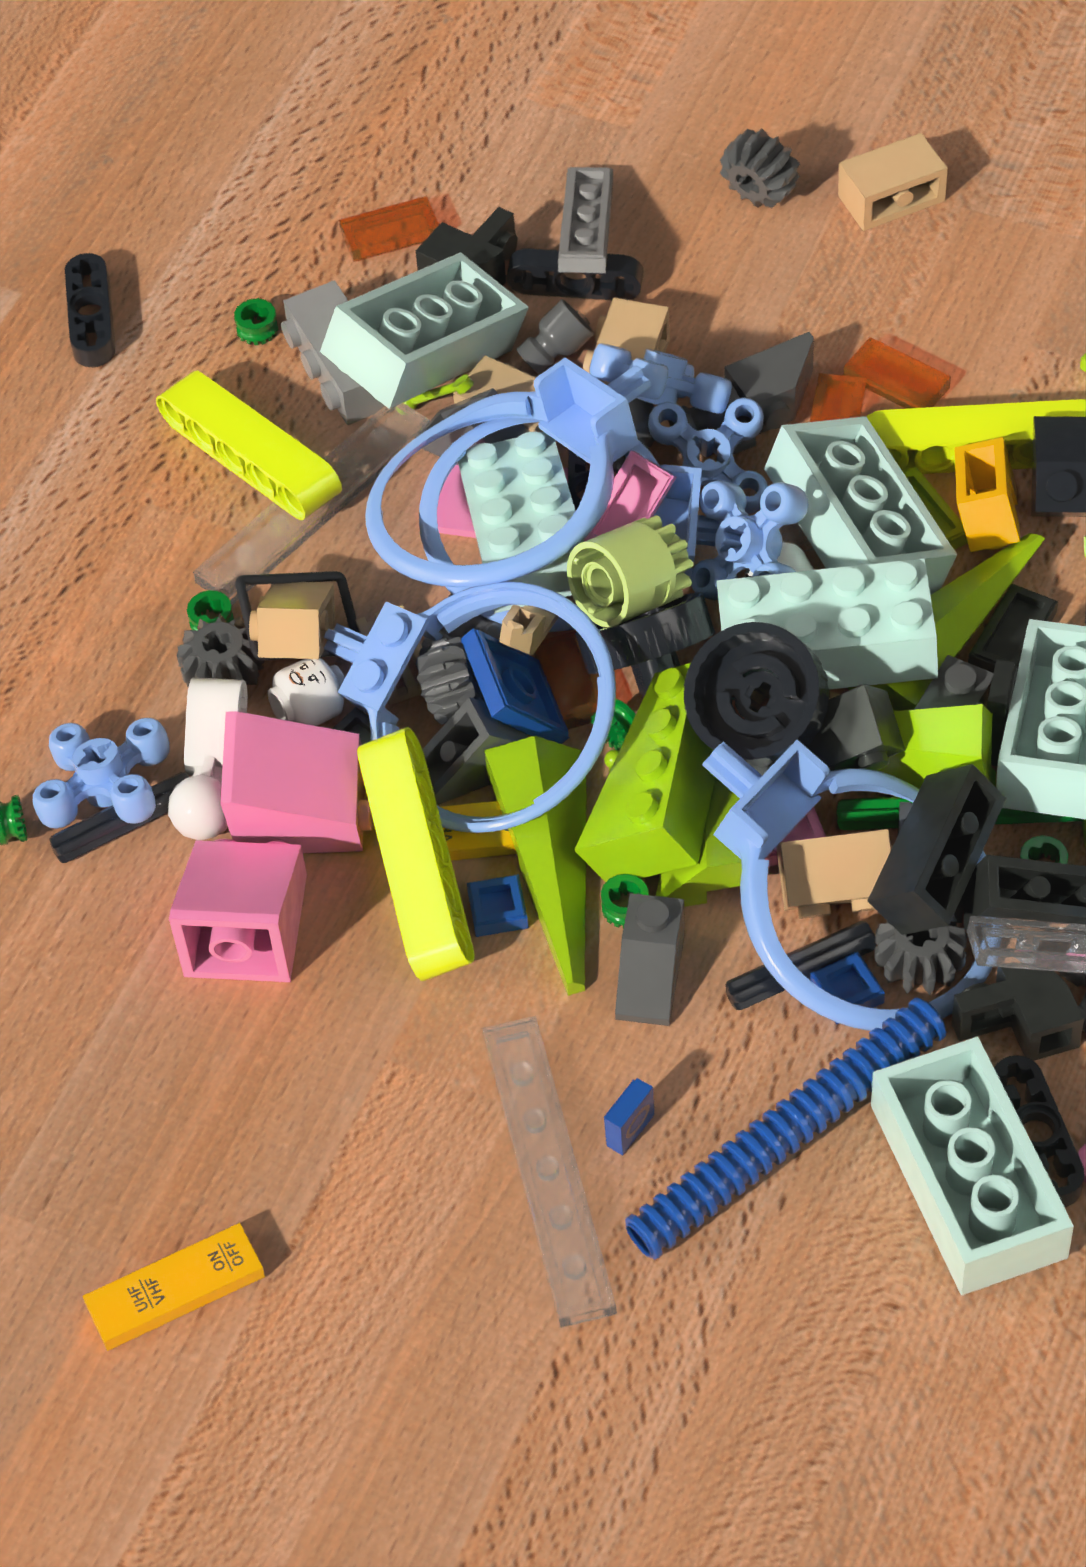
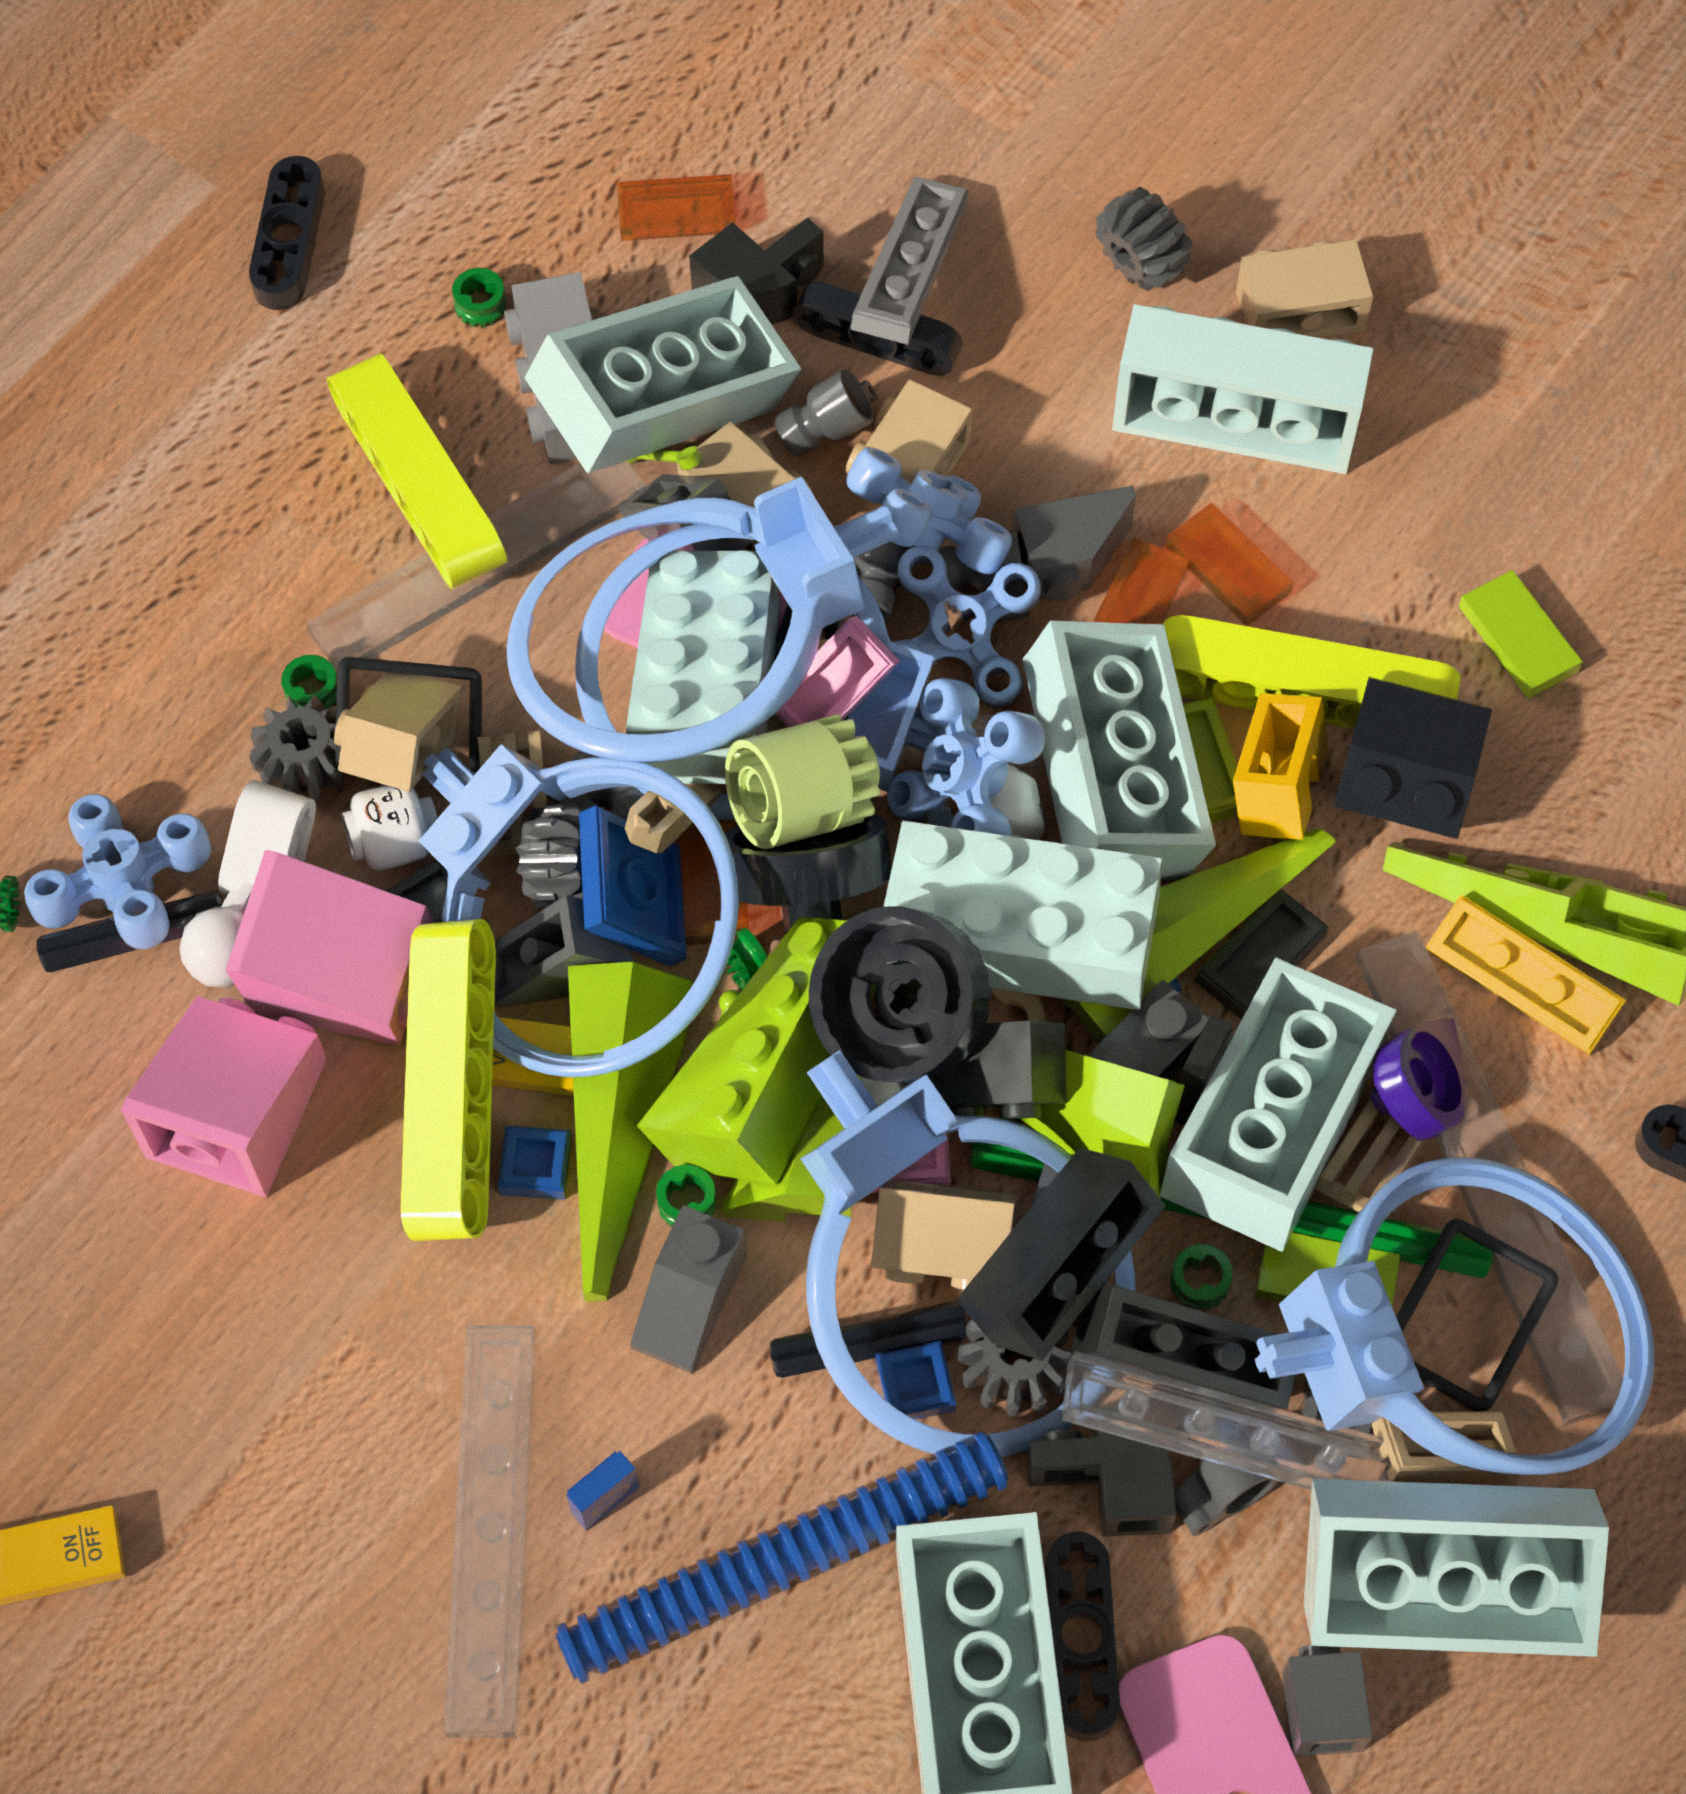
camera: 10 degrees right, 10 degrees up
none -> light aqua brick [1112,304,1373,474]

